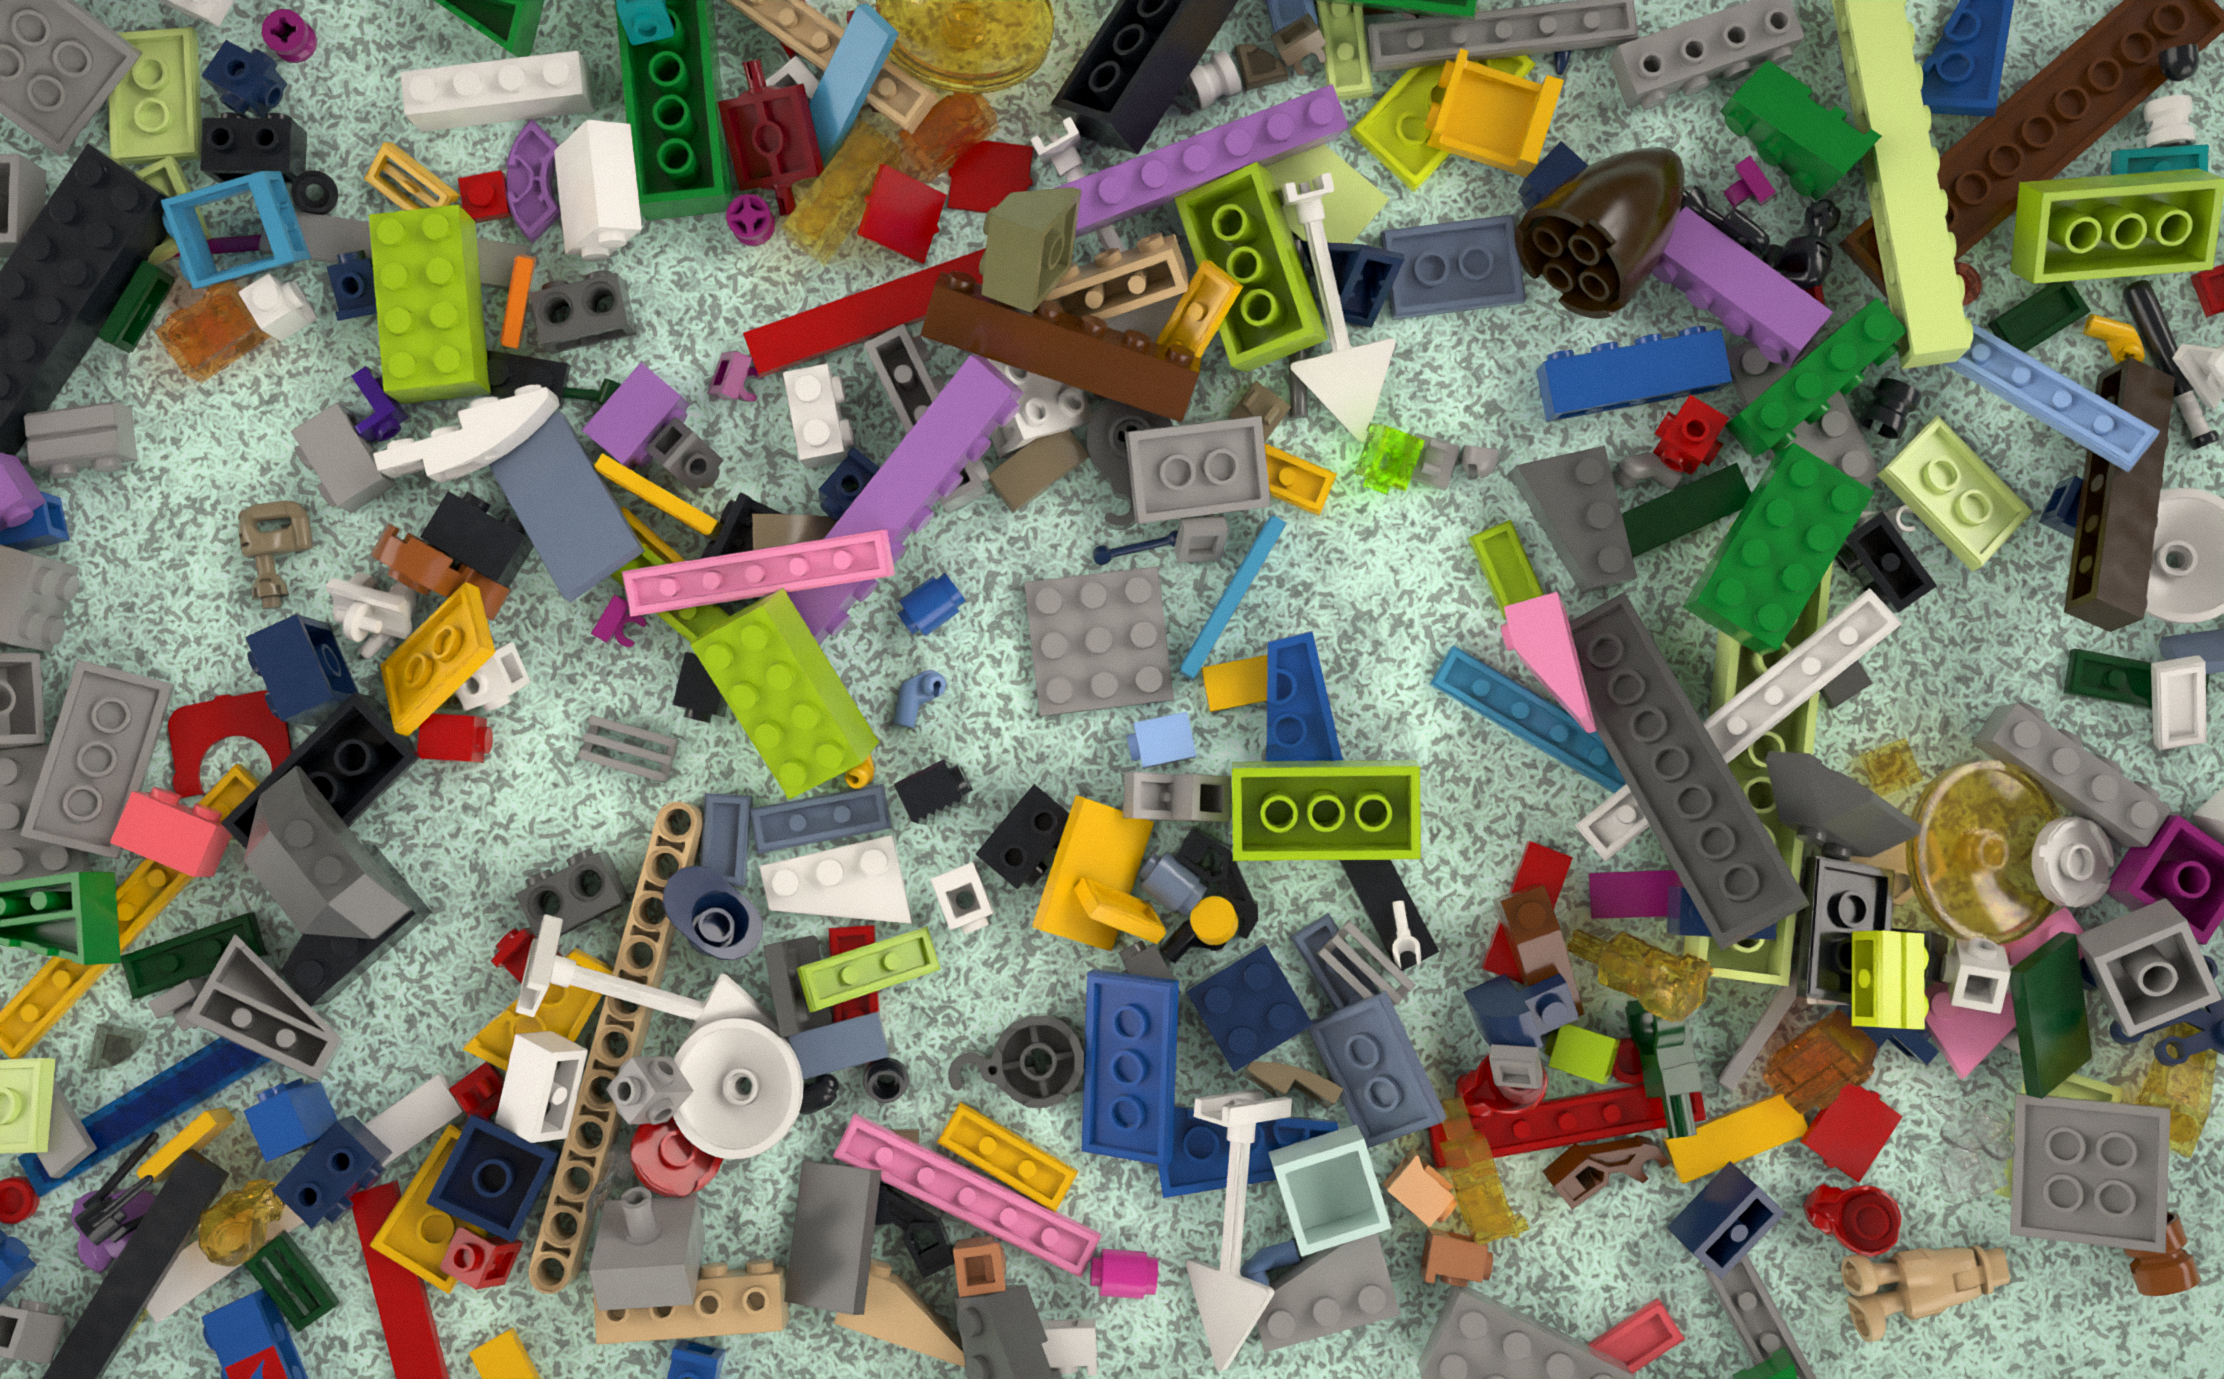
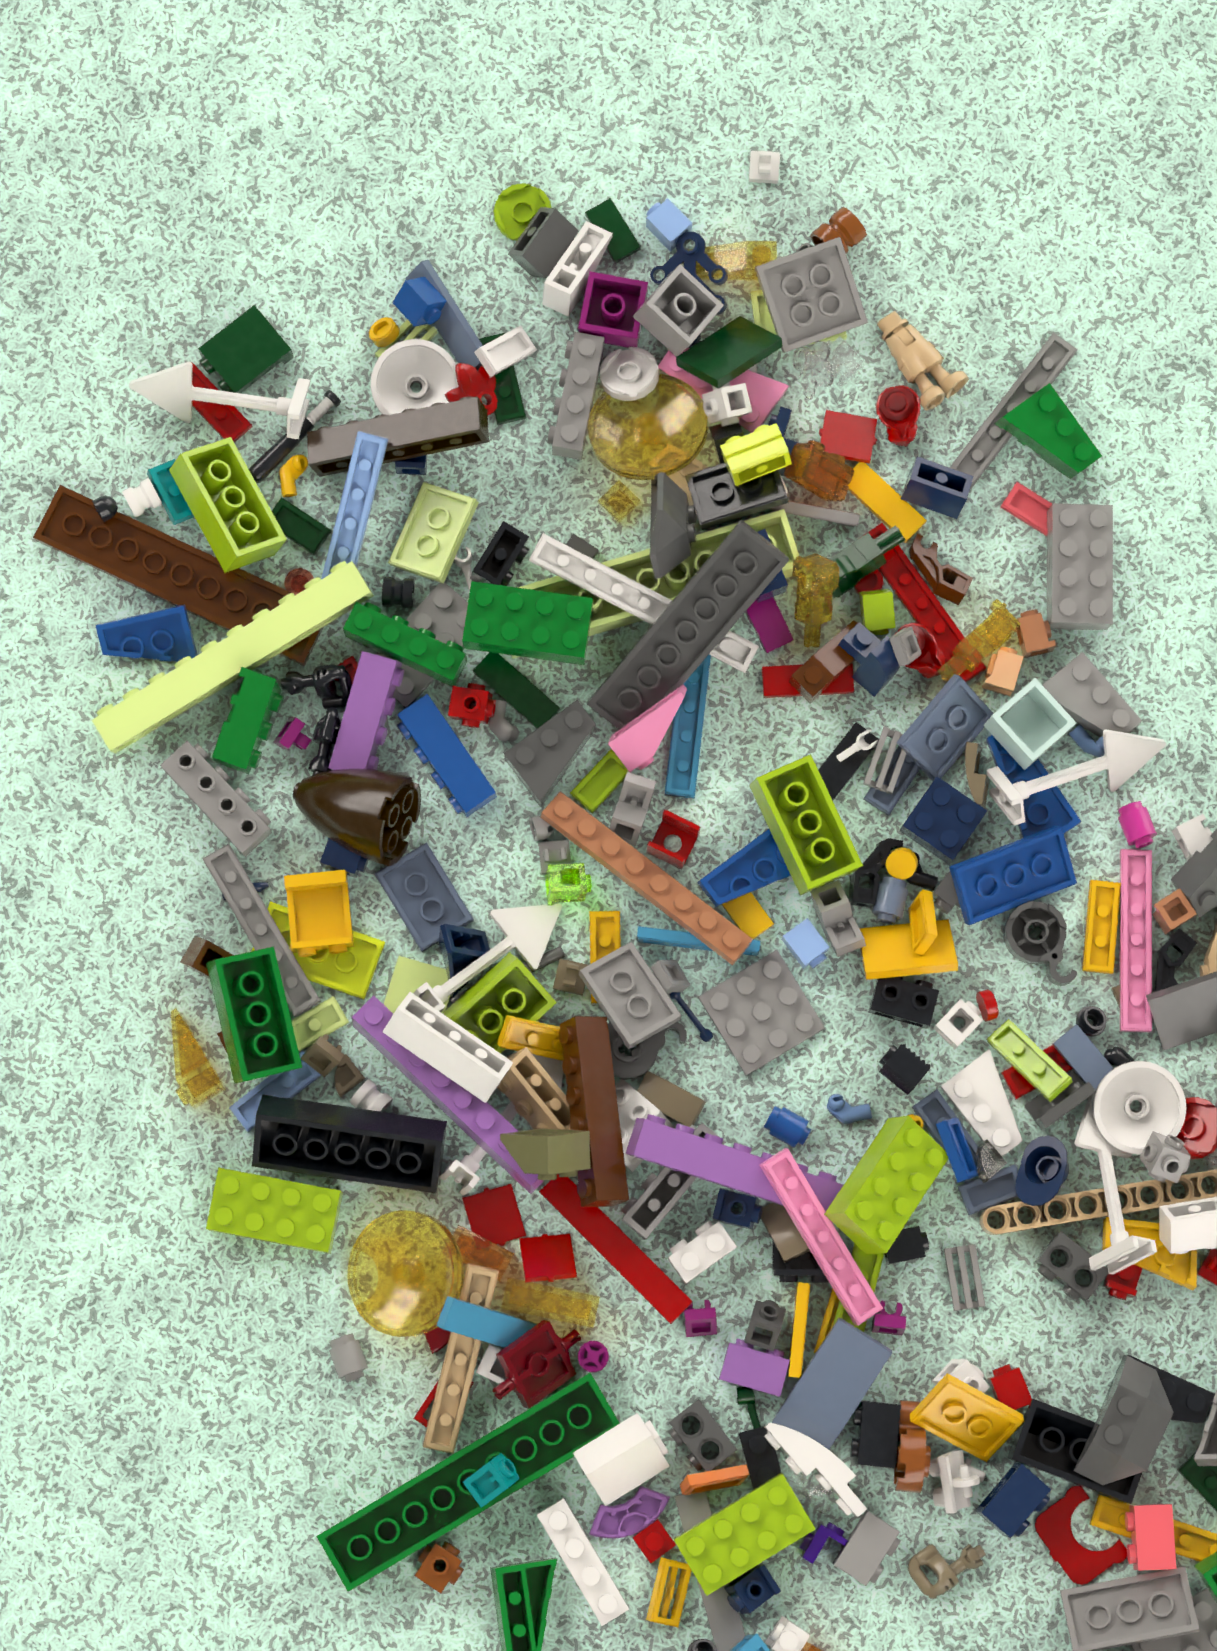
camera: 120 degrees left, 5 degrees down
none -> white brick [383,992,513,1103]
none -> red plate [445,363,498,415]
none -> nougat plate [540,791,753,965]
none -> light grey brick [609,772,656,846]
none -> red piece [646,810,701,870]
none -> blue tile [936,1117,979,1183]
none -> red tile [976,989,999,1022]
none -> clear smoke tile [976,1139,1007,1183]

